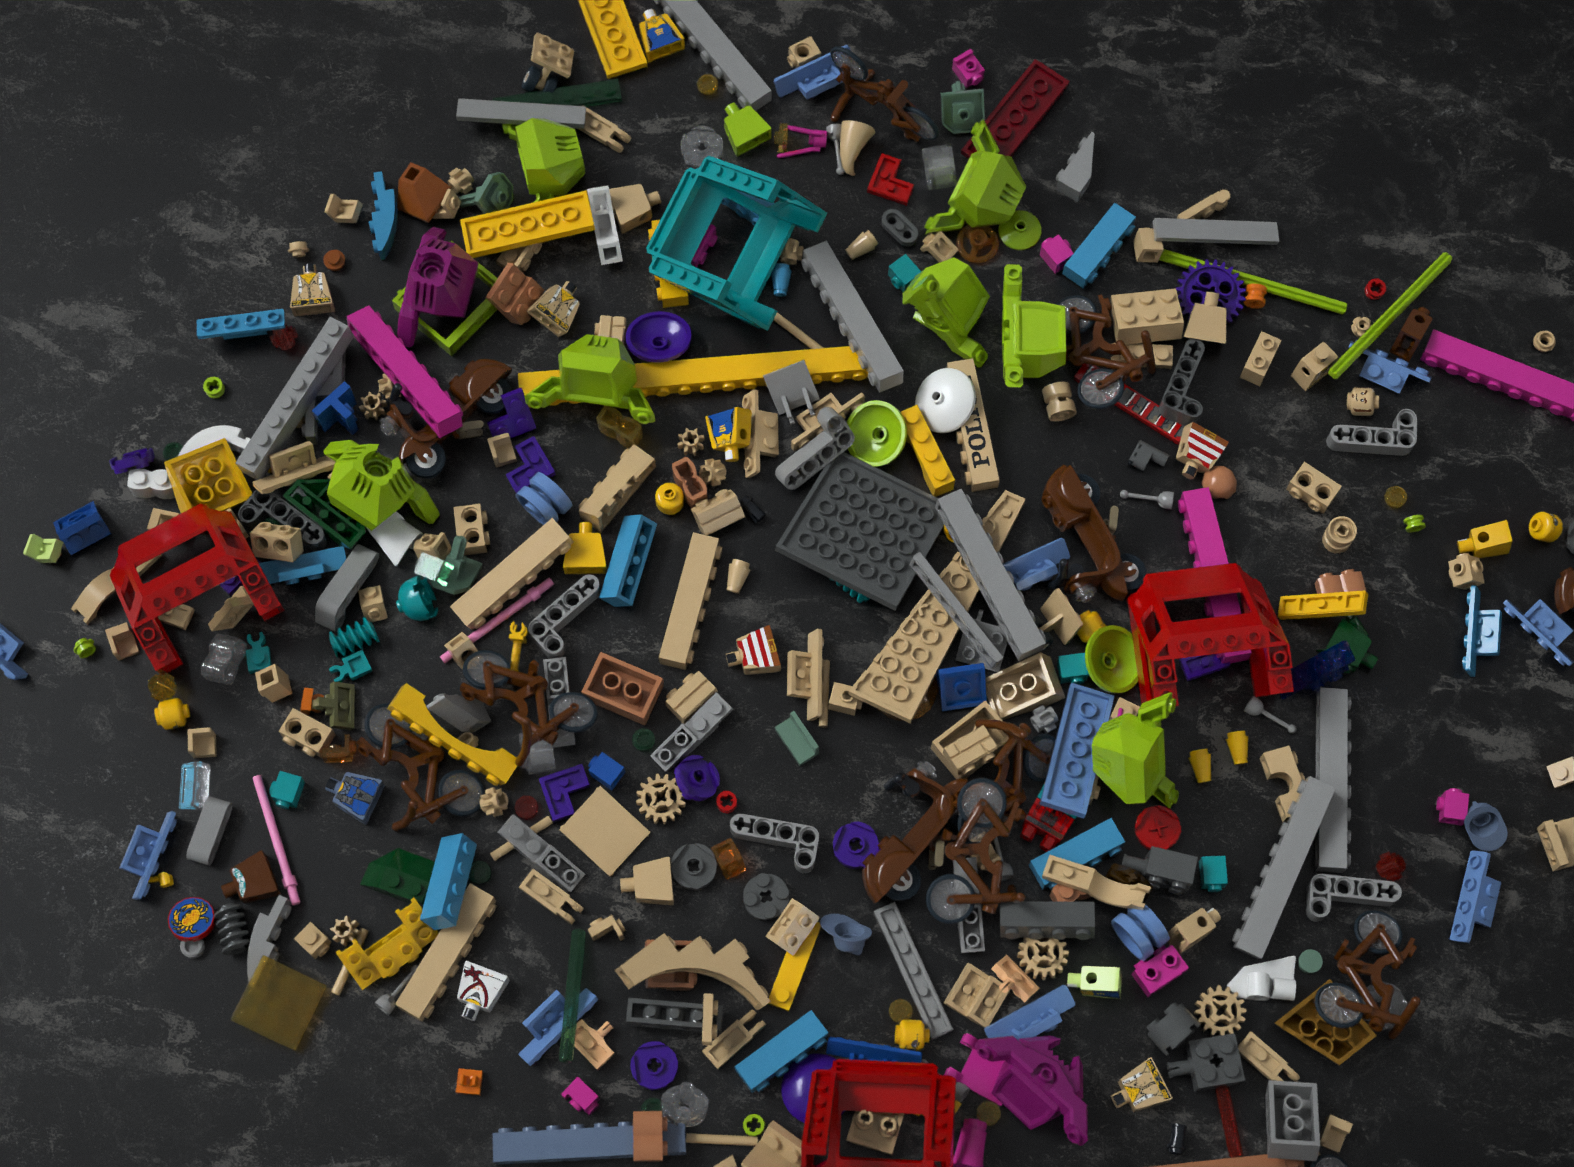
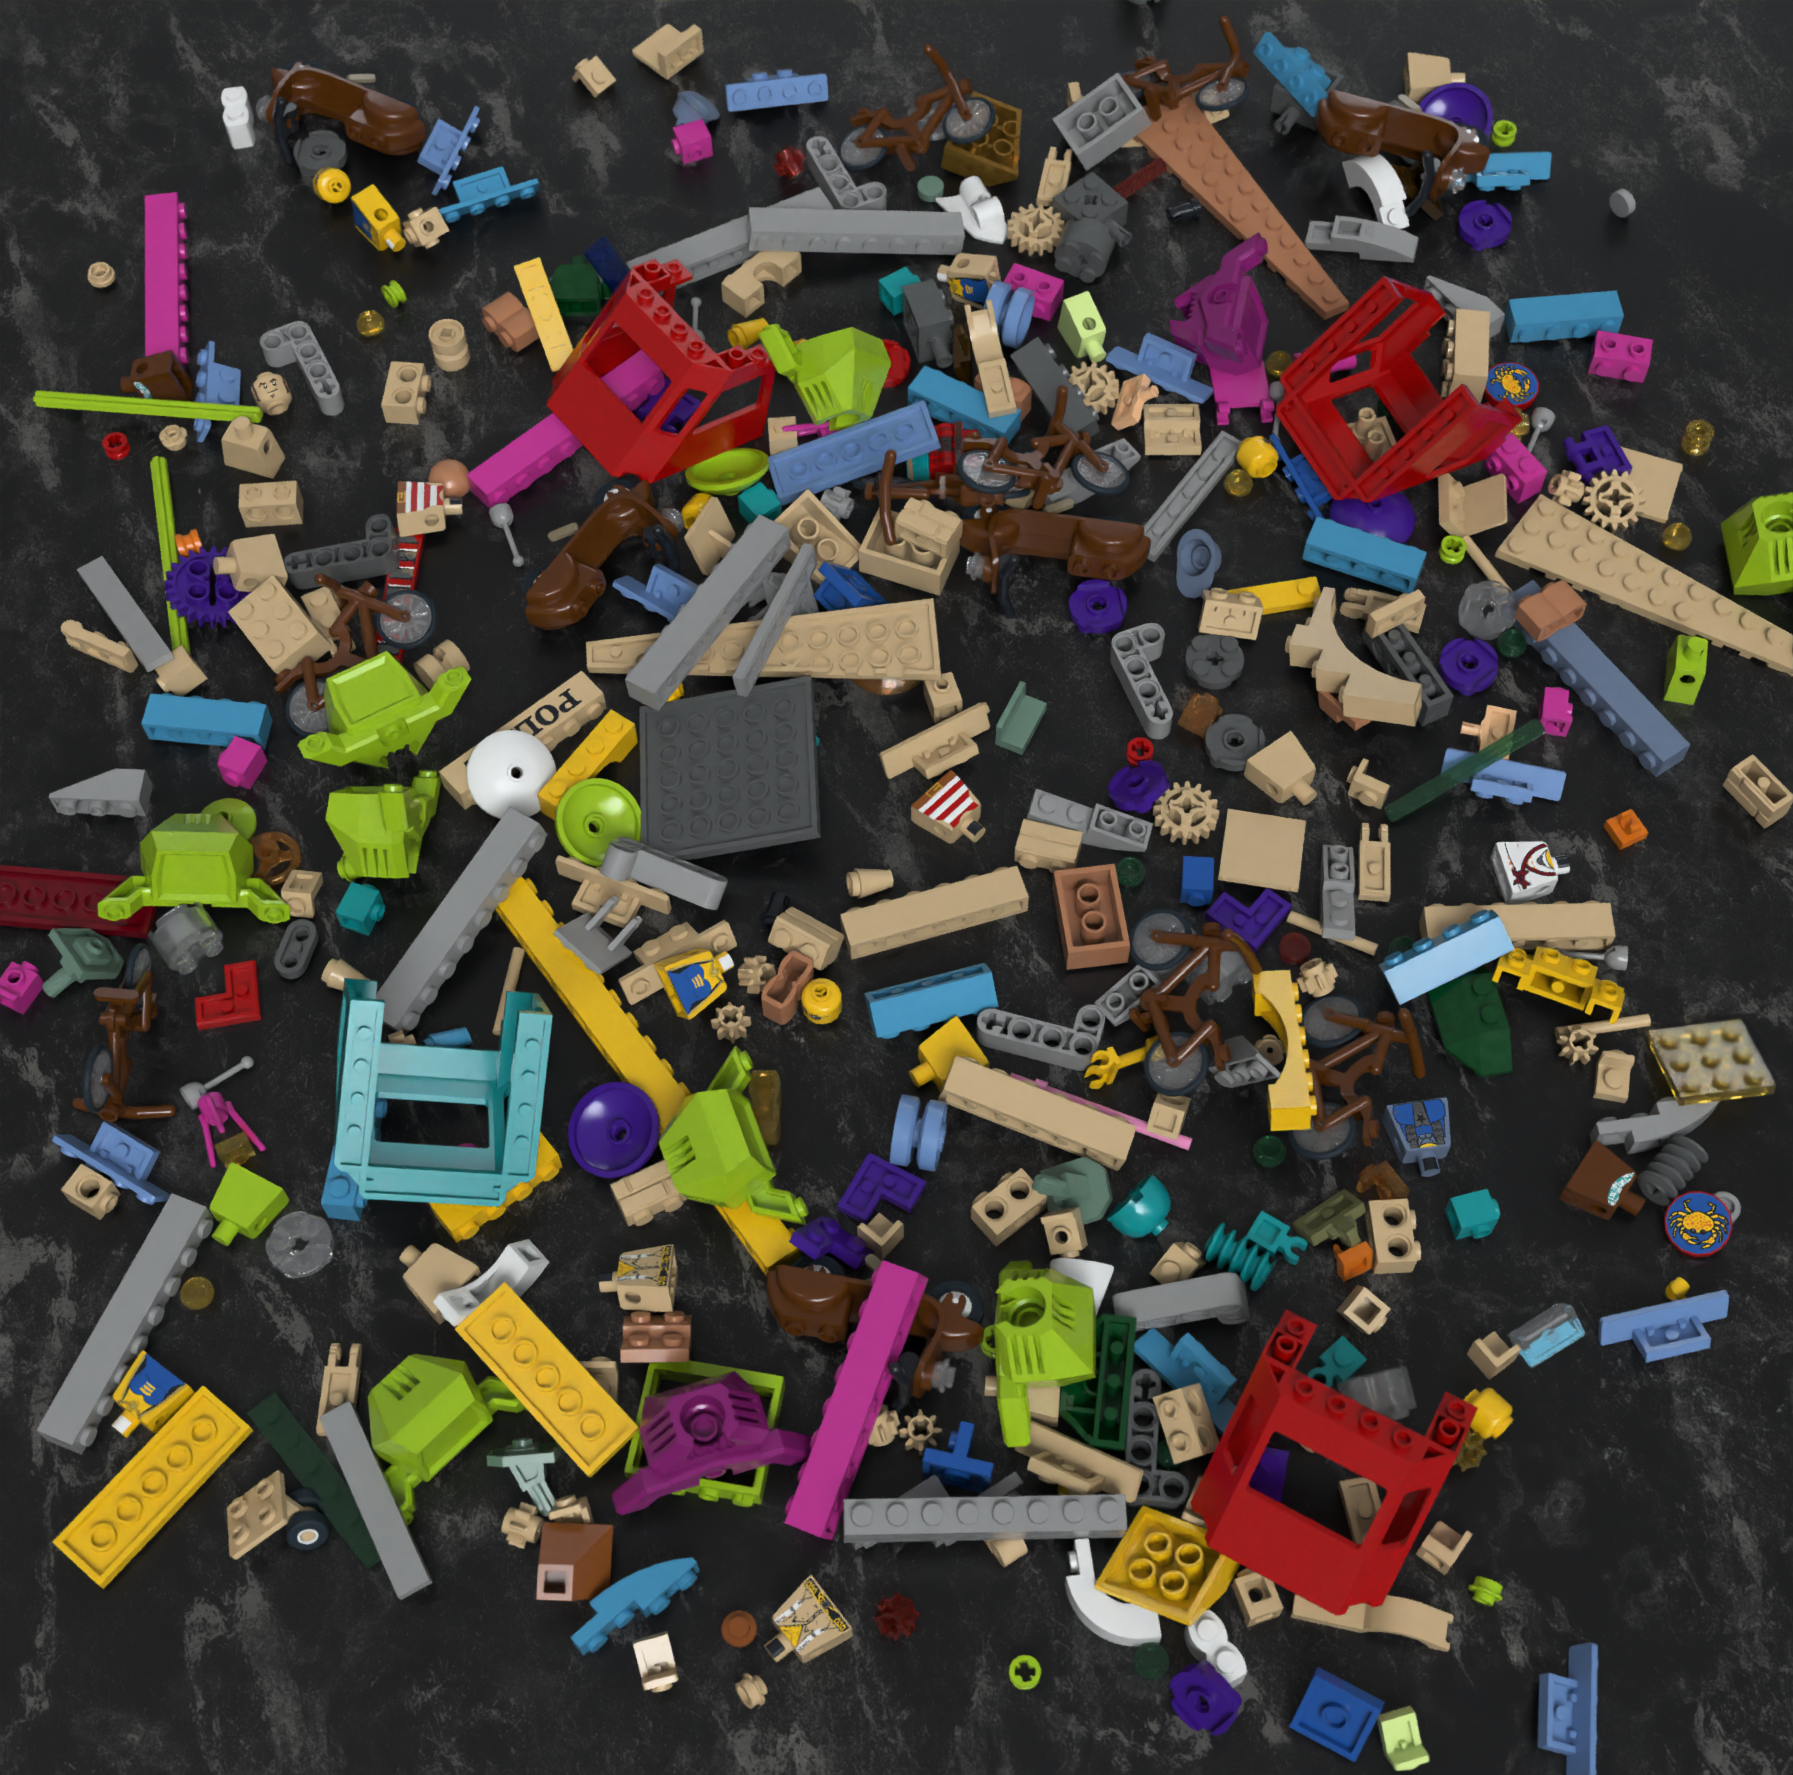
camera: 120 degrees left, 10 degrees down
light grey beam [186,796,232,866] -> none
dark azure bracket [197,309,285,340] -> none
bright pink bar [252,775,301,906] -> none
clear green brick [414,552,455,586] -> none
tan wedge [579,444,656,533] -> none
tan hat [840,120,875,176] -> none
torso [1111,1057,1172,1112] -> none
dark grey piece [1127,440,1170,471] -> none

